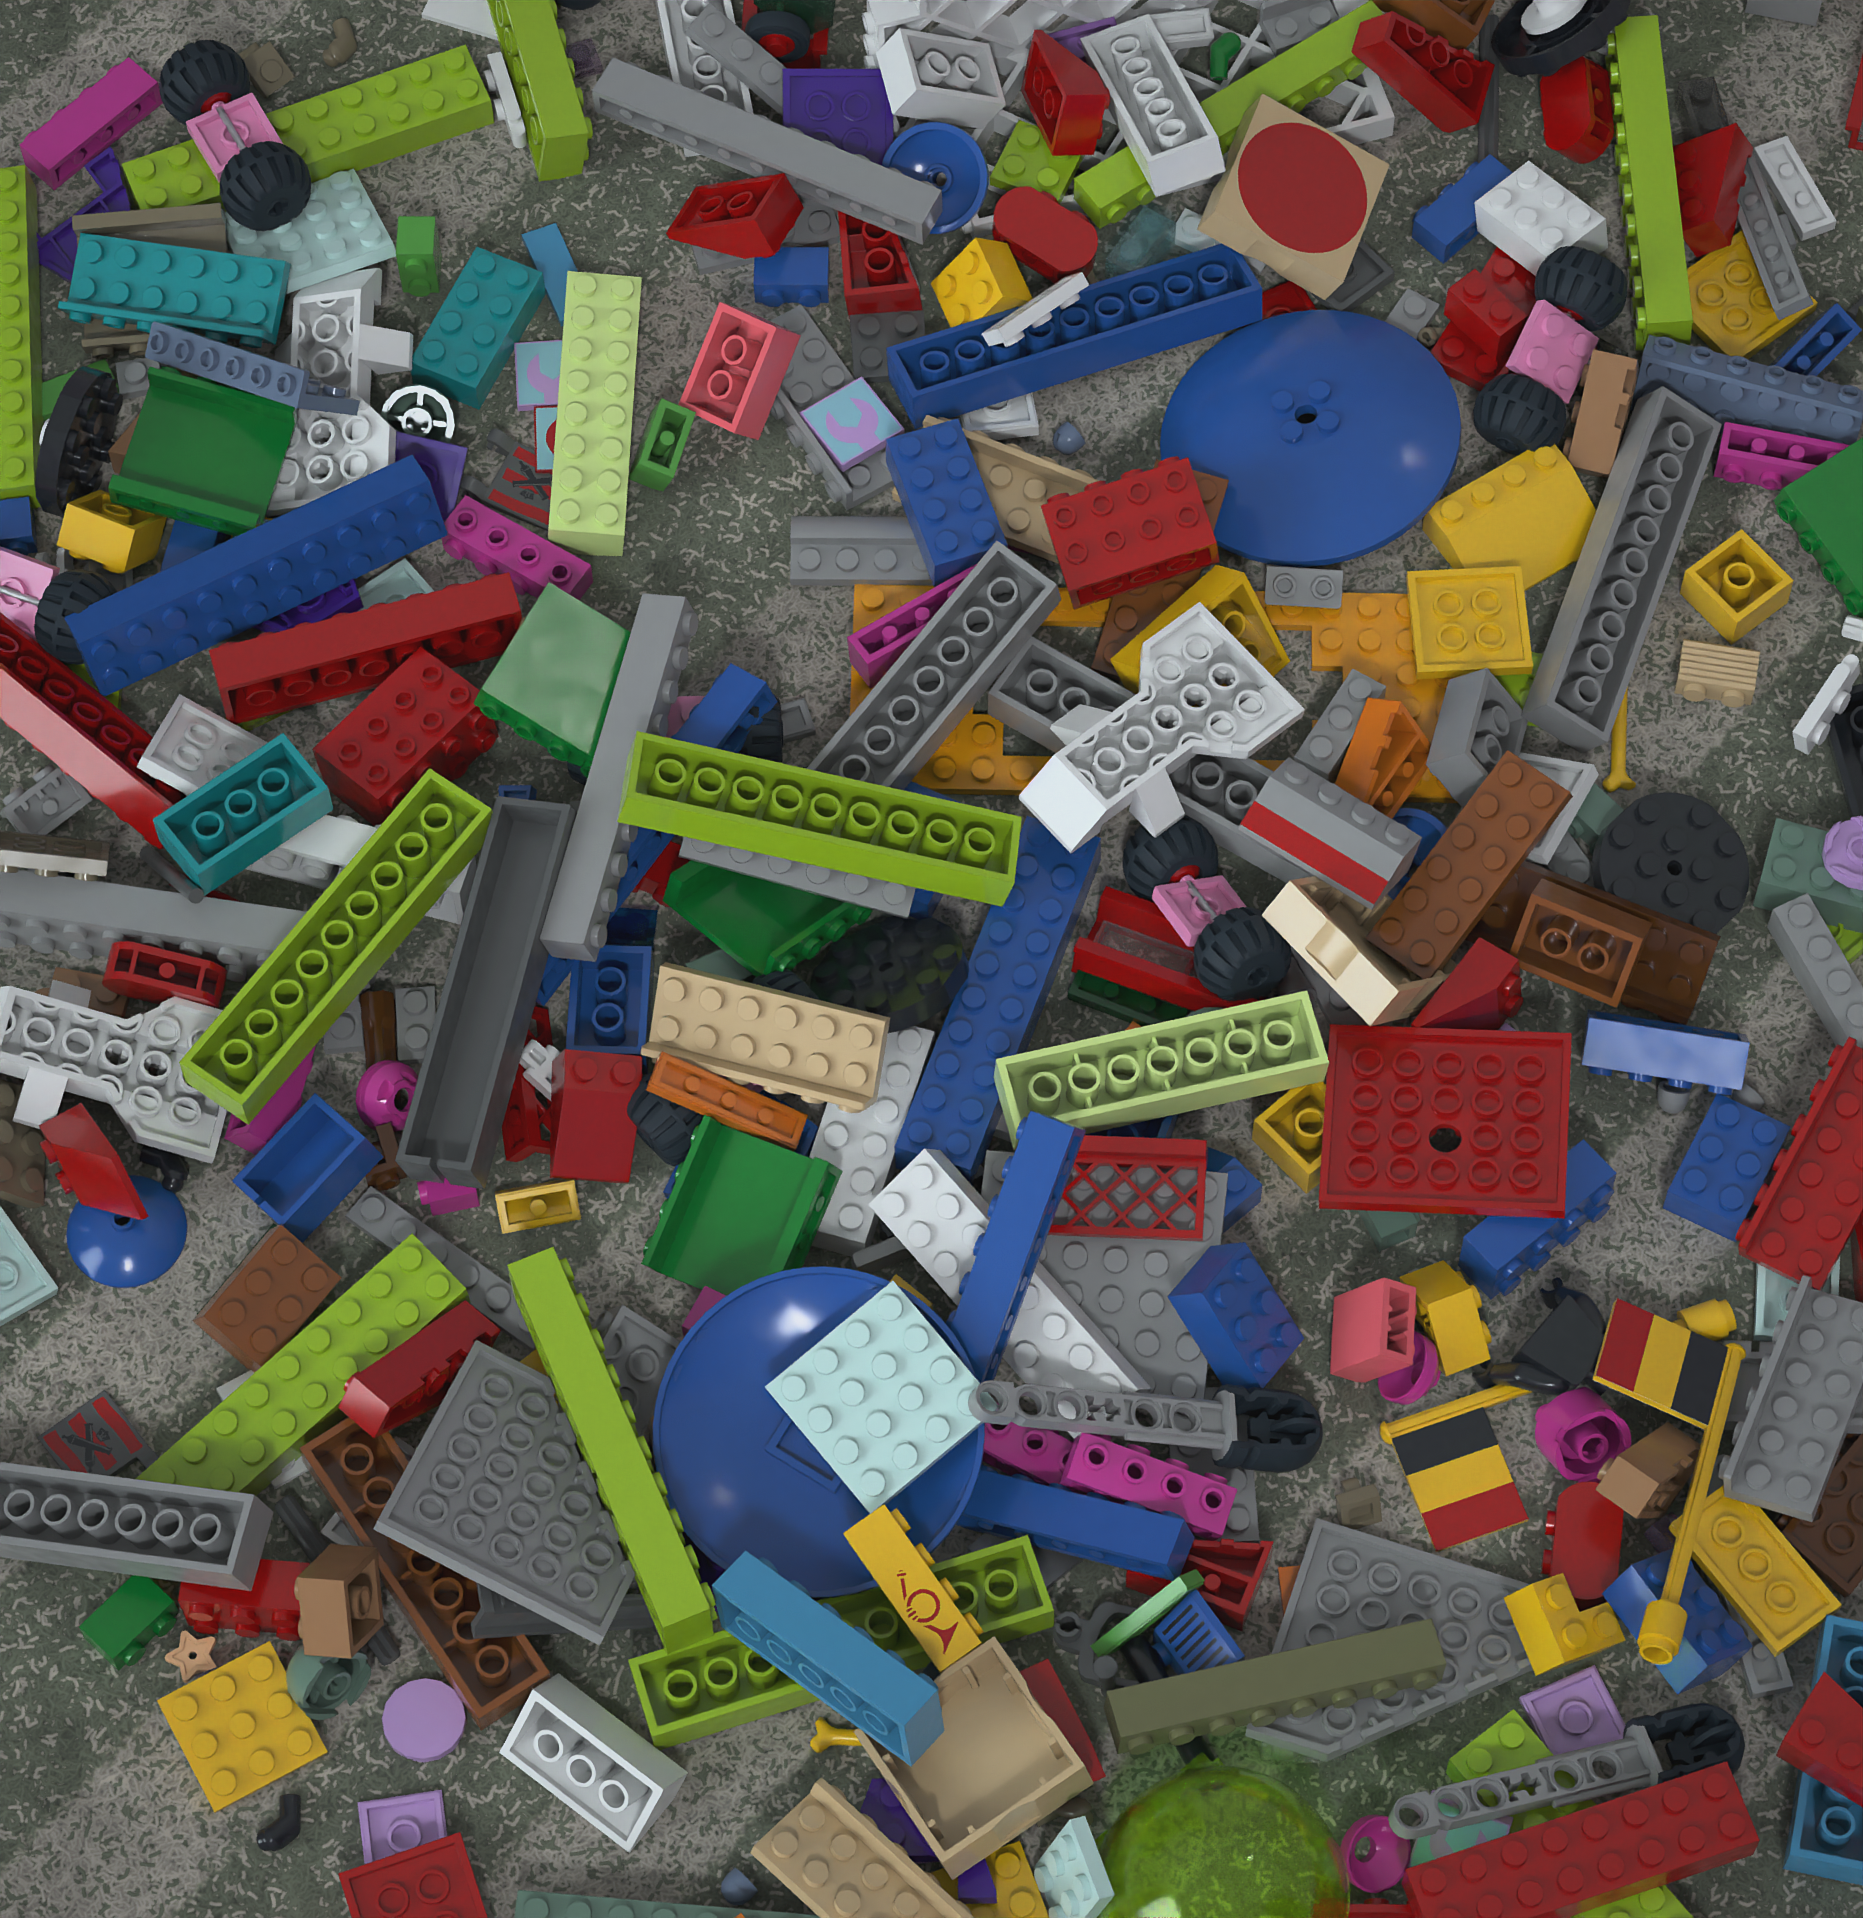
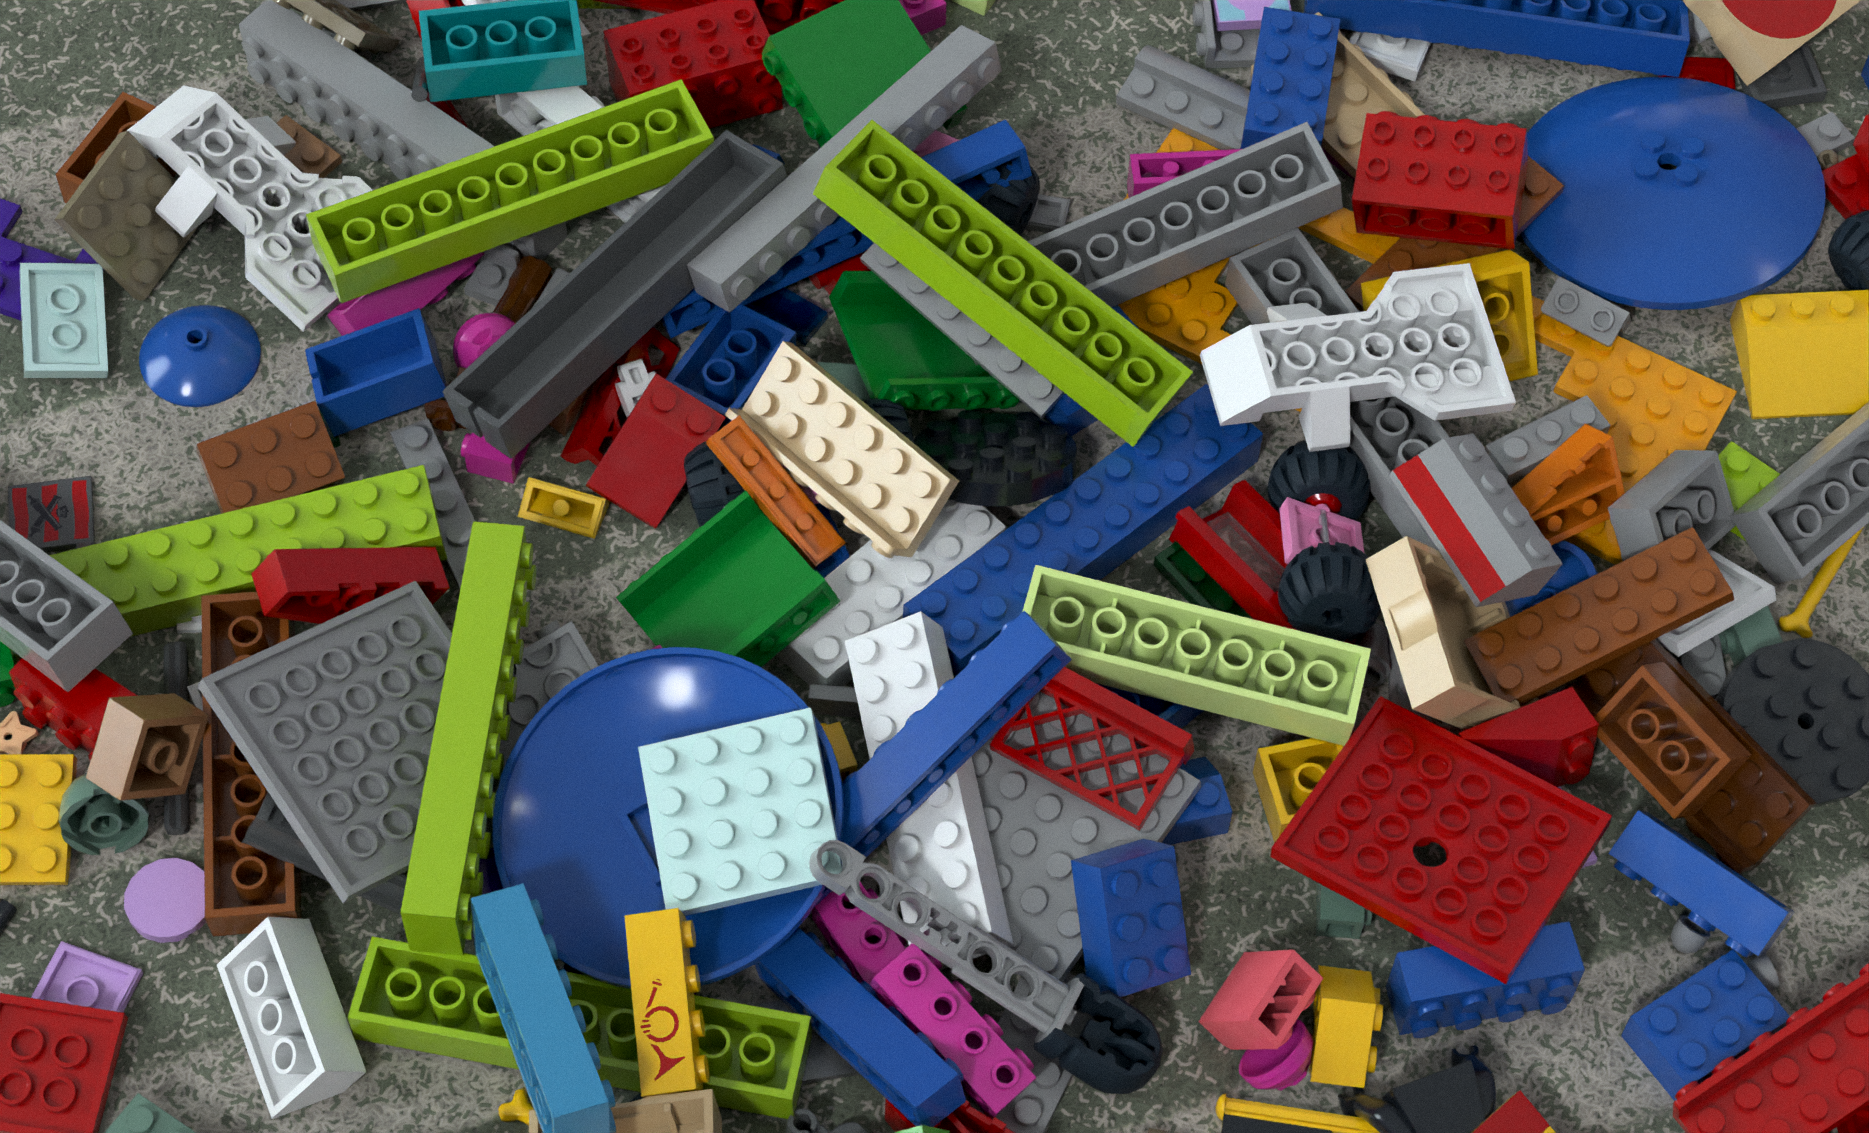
camera: 25 degrees right, 5 degrees down
red slope [39,1103,149,1220] -> none
red brick [102,941,228,1009] -> none
black arm [140,1145,188,1192] -> none
sand blue hinge [1052,421,1086,455] -> none
yellow plate [1406,566,1533,679] -> none

